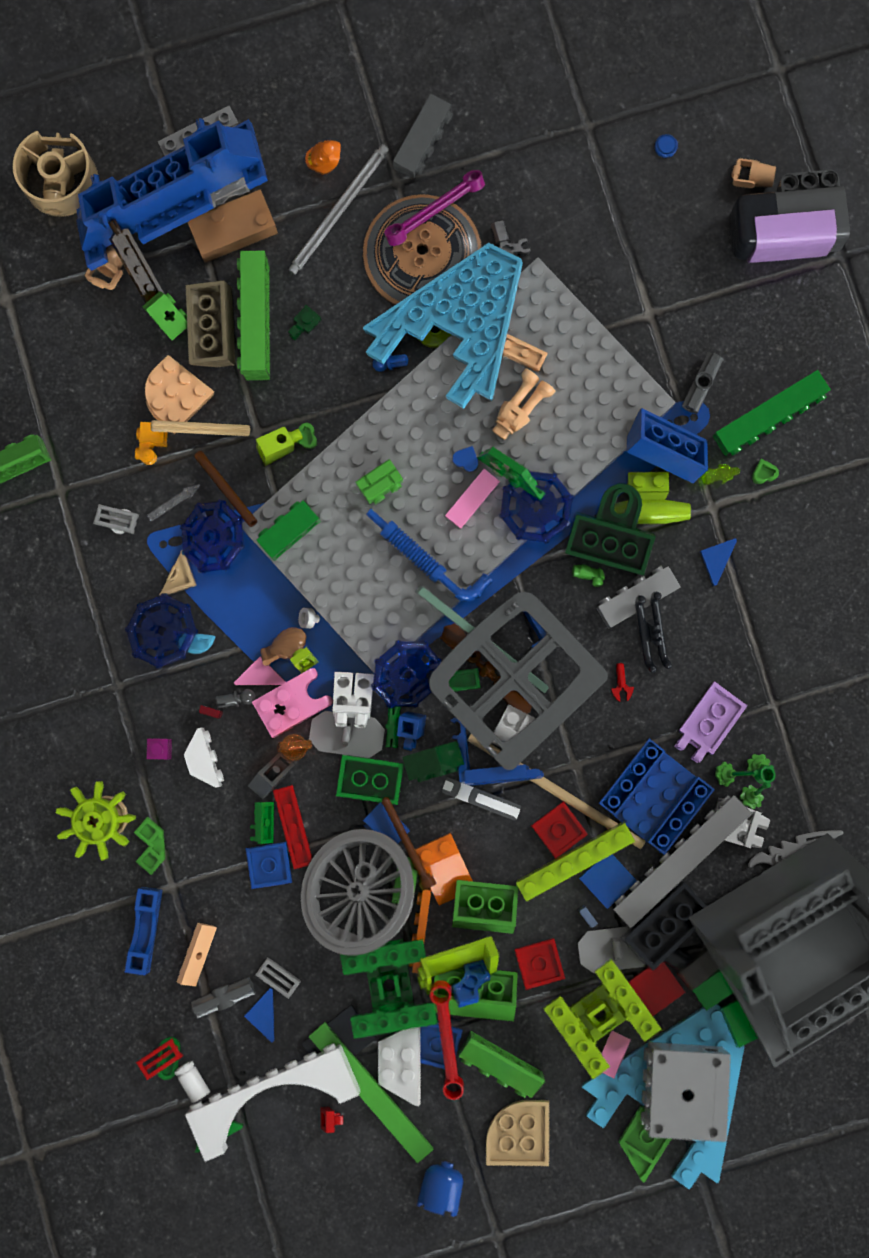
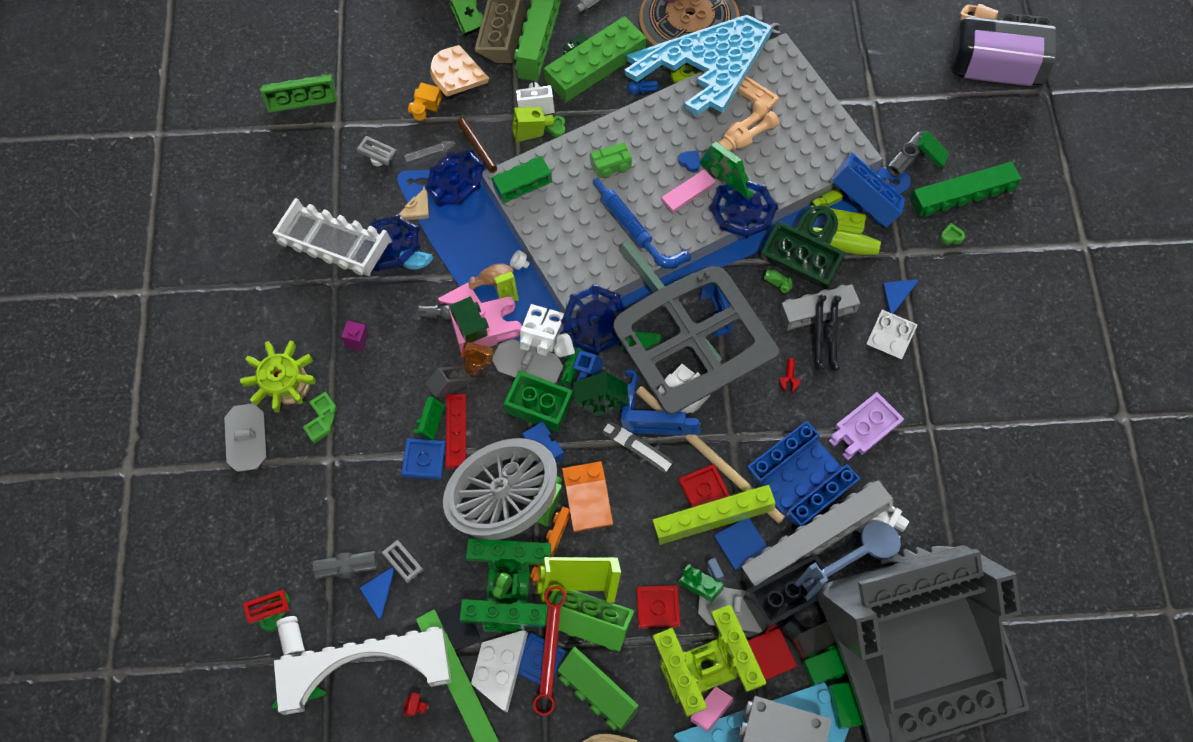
camera: 10 degrees right, 20 degrees down
blue arch [125,887,163,975] -> none
tan axle [151,420,250,436] -> none
light nougat tile [177,923,217,986] -> none
white slope [184,728,224,787] -> none
dark red tile [199,705,223,719] -> none
reddish brown piece [382,797,437,891] -> none
reddish brown piece [440,623,532,714] -> none
bright green slope [452,880,518,934] -> none
blue tile [452,960,491,1007] -> none
clear neon green piece [701,464,740,485] -> none
bright green plant [715,754,775,809] -> none
none -> light grey shield [224,404,266,472]
none -> window [273,198,392,277]
none -> dark green brick [450,296,489,345]
none -> bright green tile [493,573,513,600]
none -> white brick [516,82,555,115]
none -> bright green brick [544,16,646,102]
none -> white tile [554,333,575,357]
none -> green plate [678,564,724,603]
none -> sand blue piece [795,521,901,601]
none -> lime bar [811,188,843,207]
none -> white plate [867,310,918,359]
none -> green tile [918,131,949,168]

